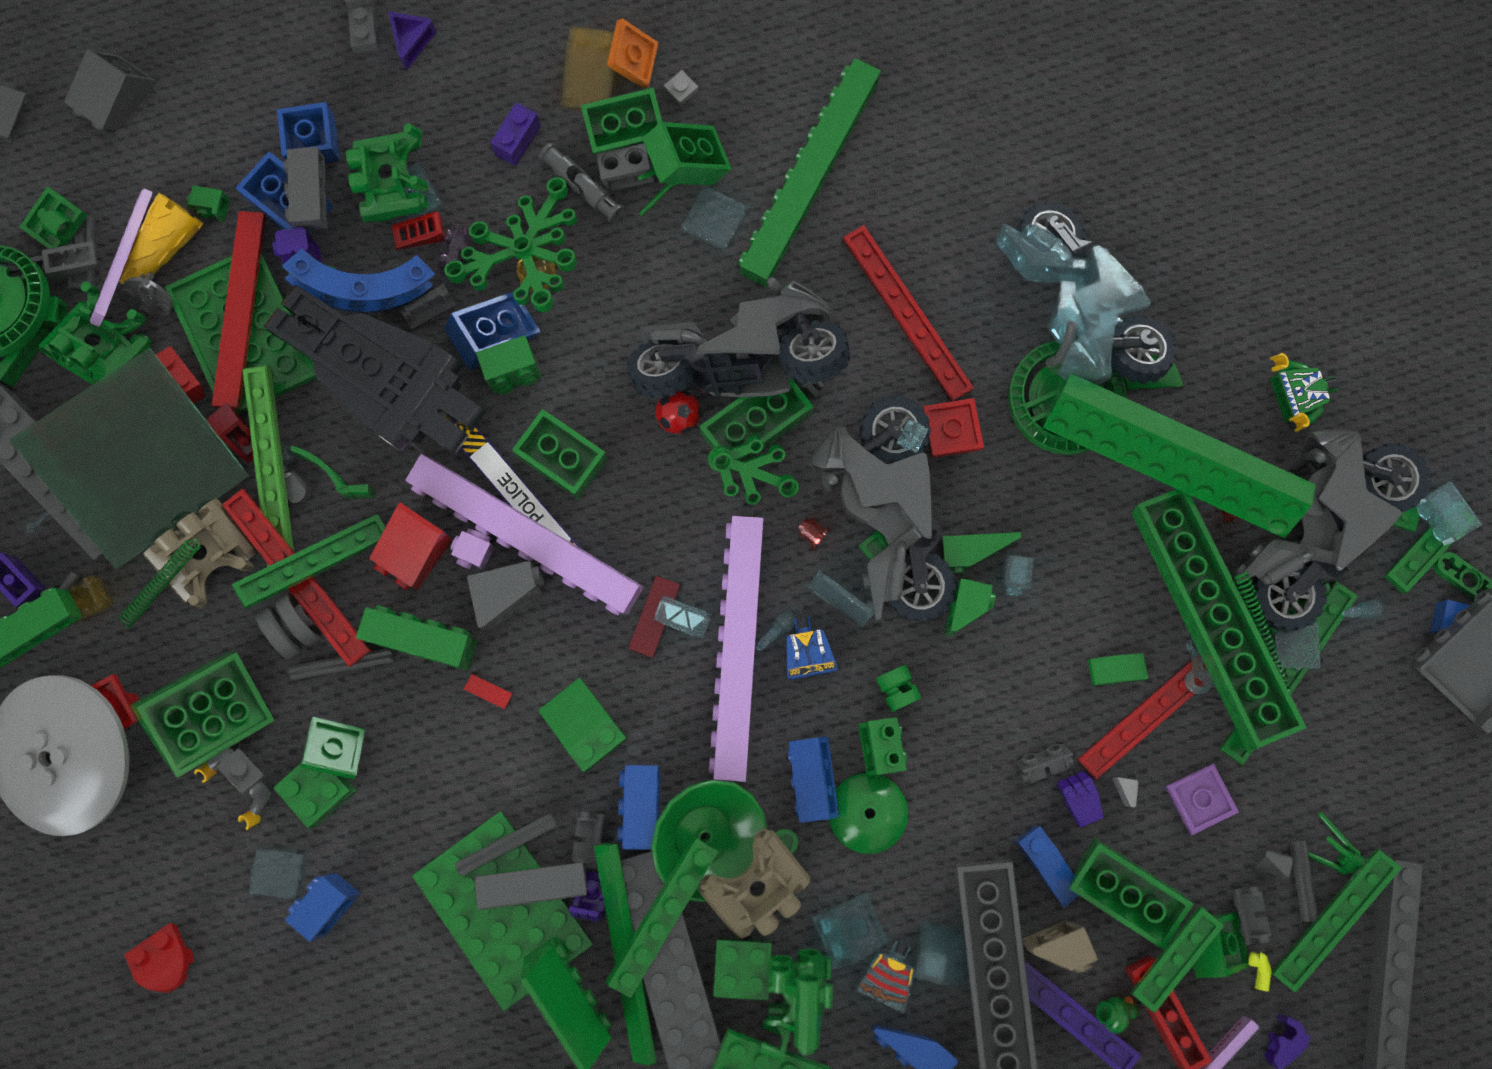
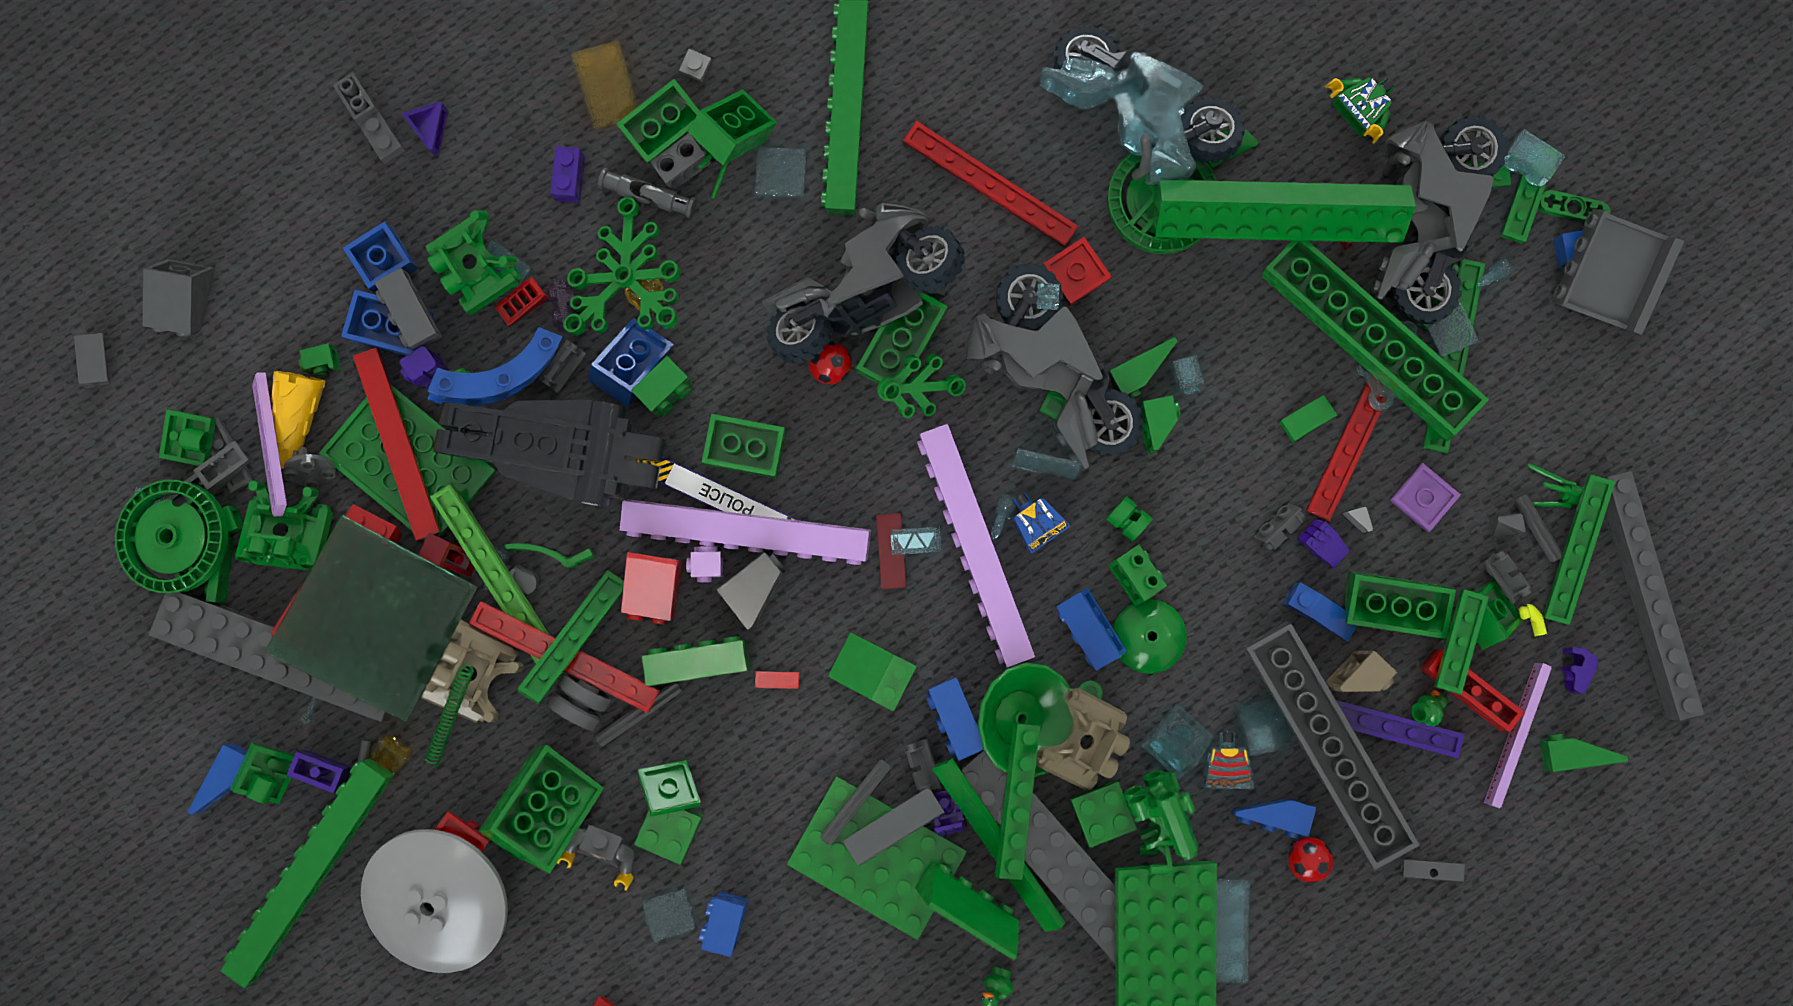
camera: 20 degrees left, 5 degrees up
orange tile [607,18,659,88] -> none
clear red brick [797,517,830,551] -> none
green piece [1234,571,1291,691] -> none

